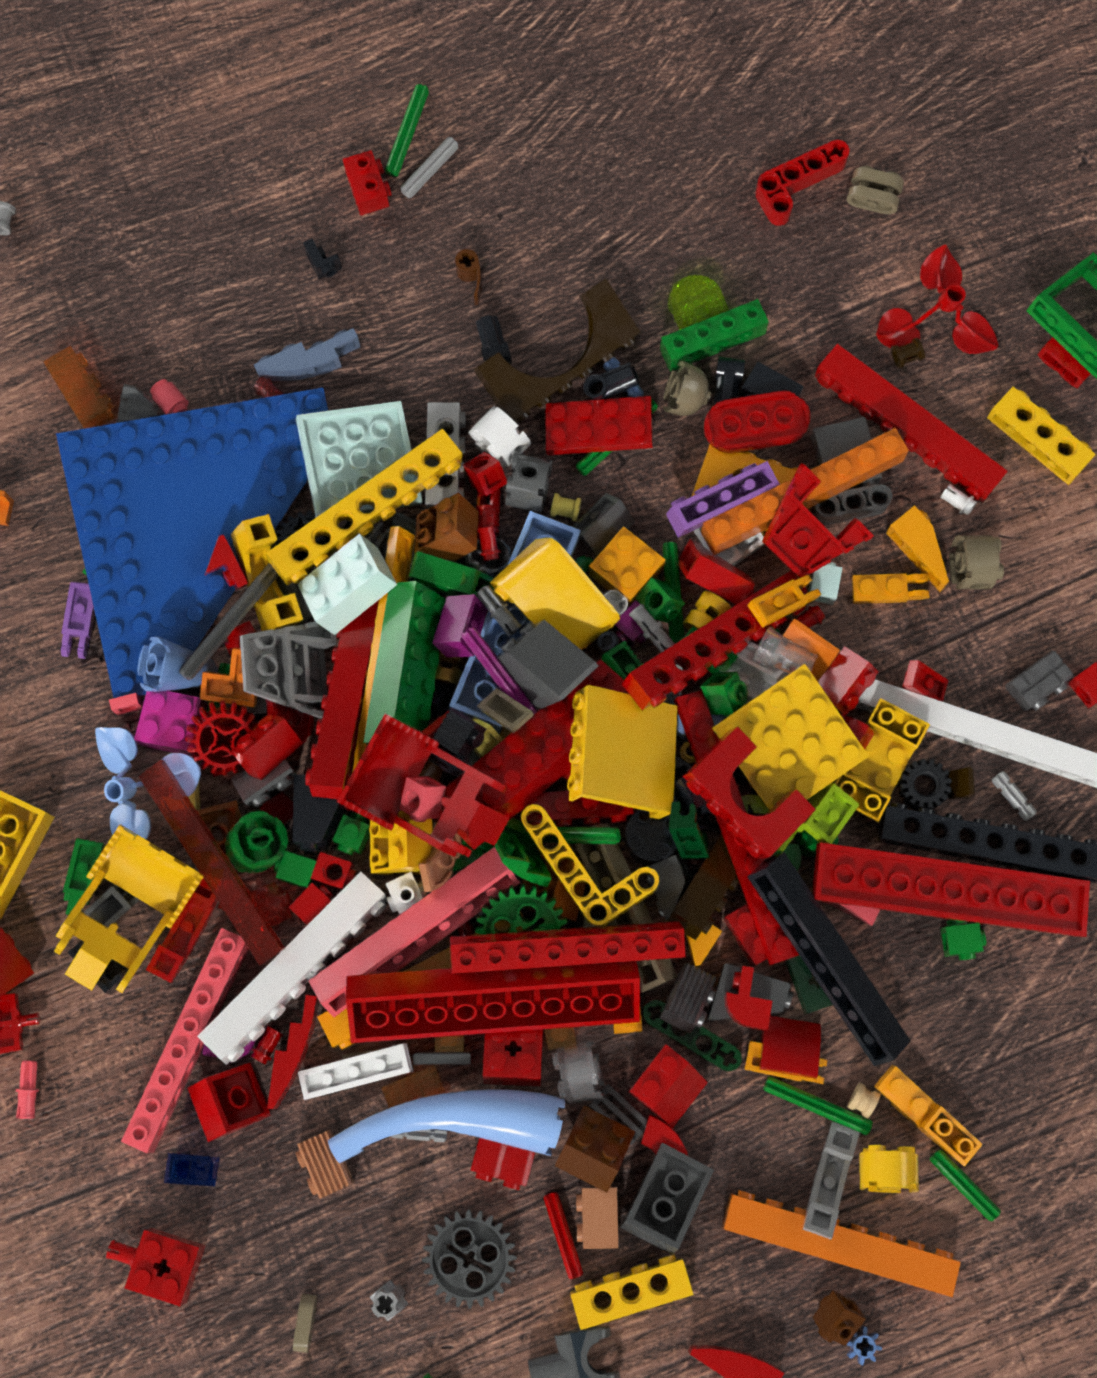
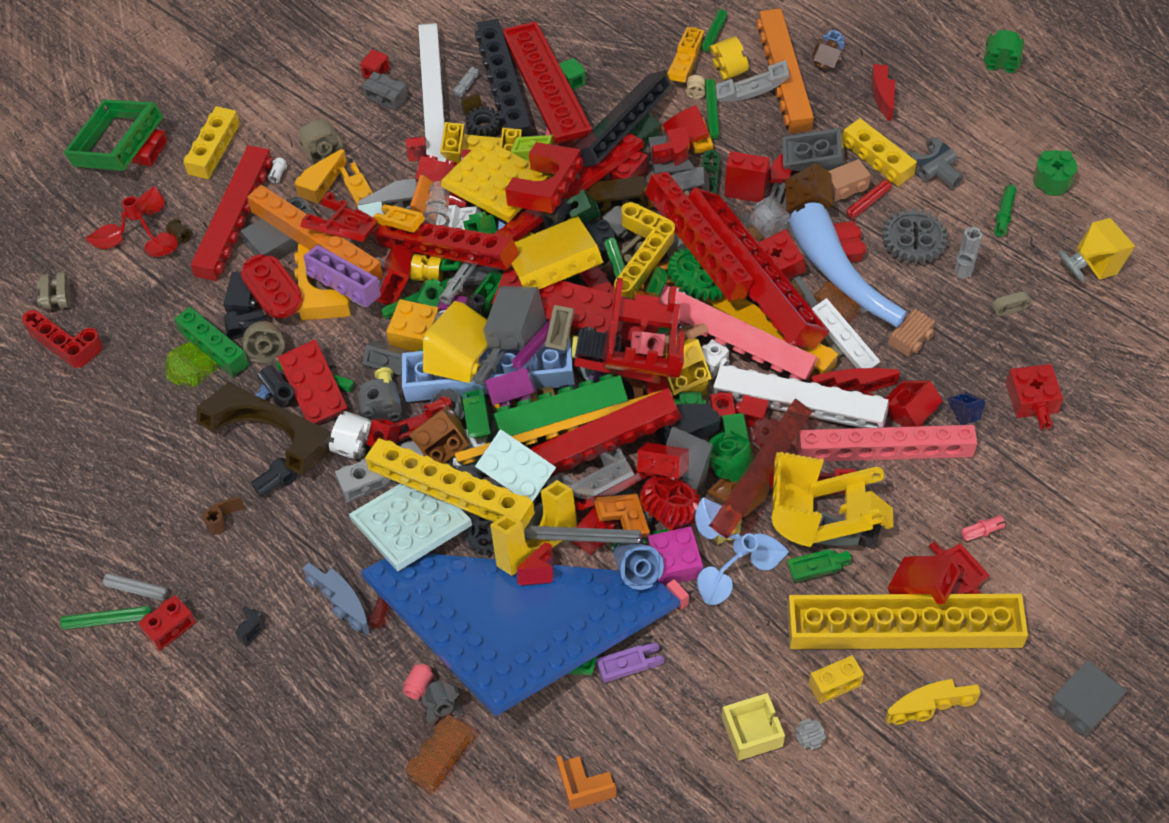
camera: 115 degrees left, 20 degrees down
none -> light grey slope [358,179,416,210]

